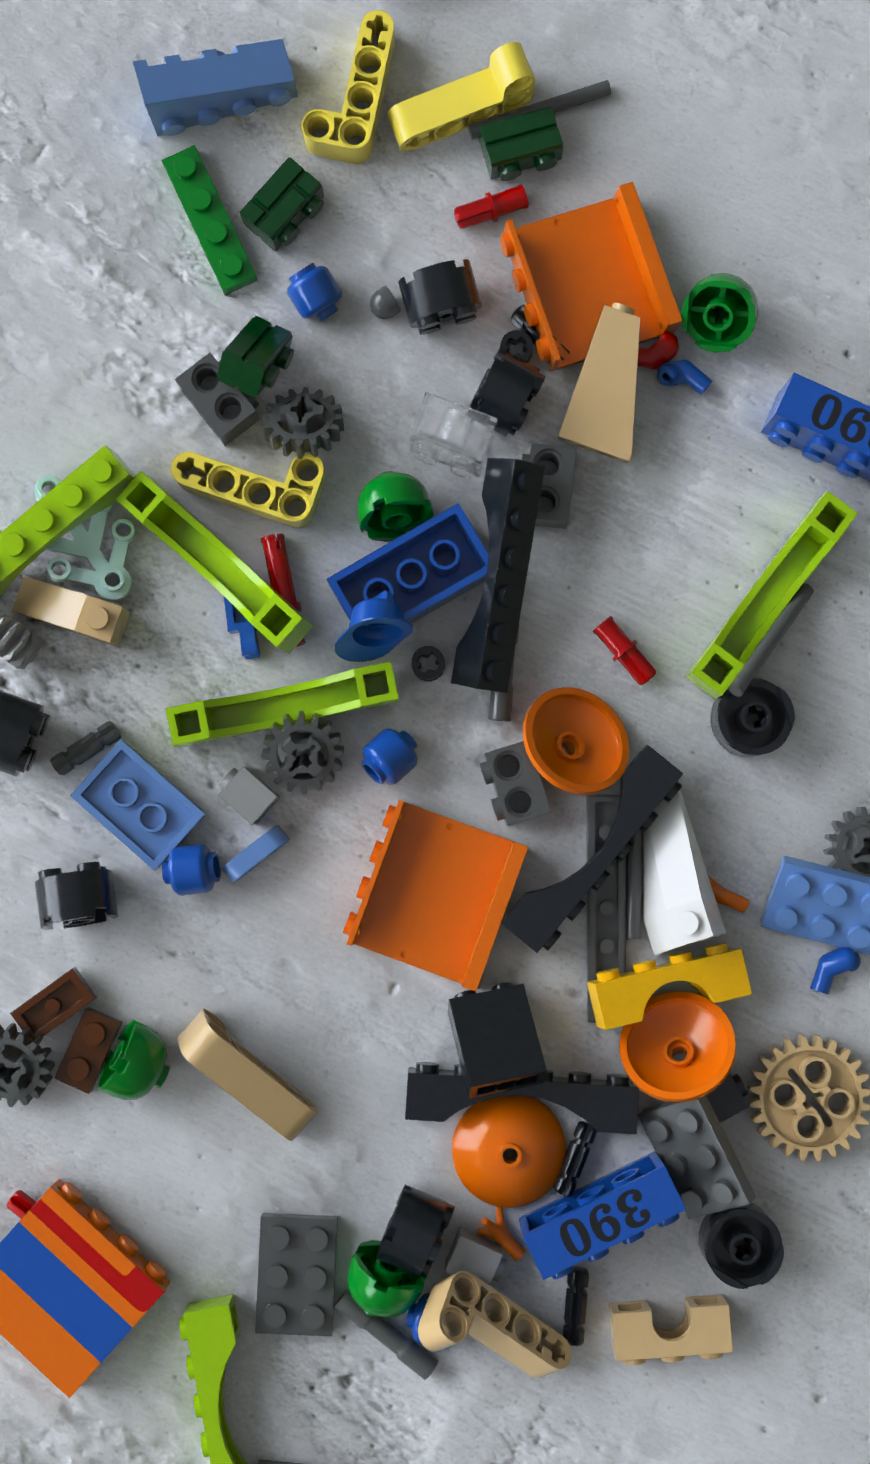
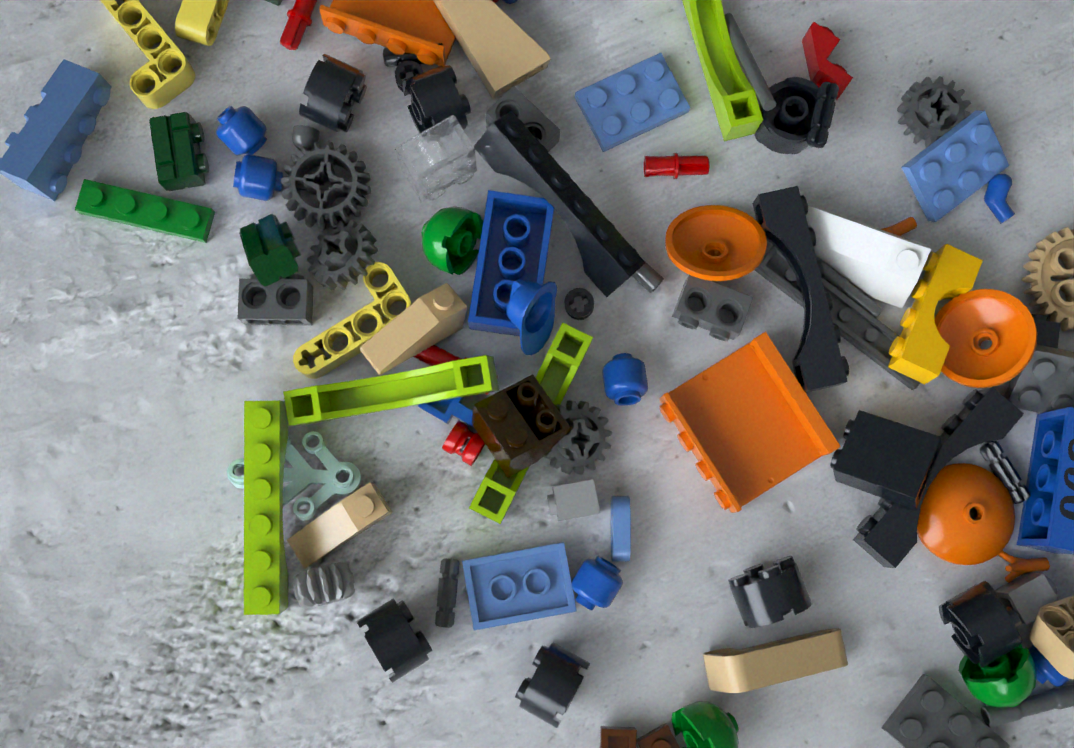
camera: 60 degrees left, 5 degrees down
none -> blue head [216,106,267,155]
none -> dark grey gear [280,141,371,231]
none -> tan slope [360,283,467,375]
none -> red wheel [442,420,485,466]
none -> dark brown slope [472,374,571,478]
none -> medium blue plate [574,53,690,152]
none -> black brick [728,556,812,628]
none -> red slope [802,22,853,100]
none -> black axle [807,82,839,148]

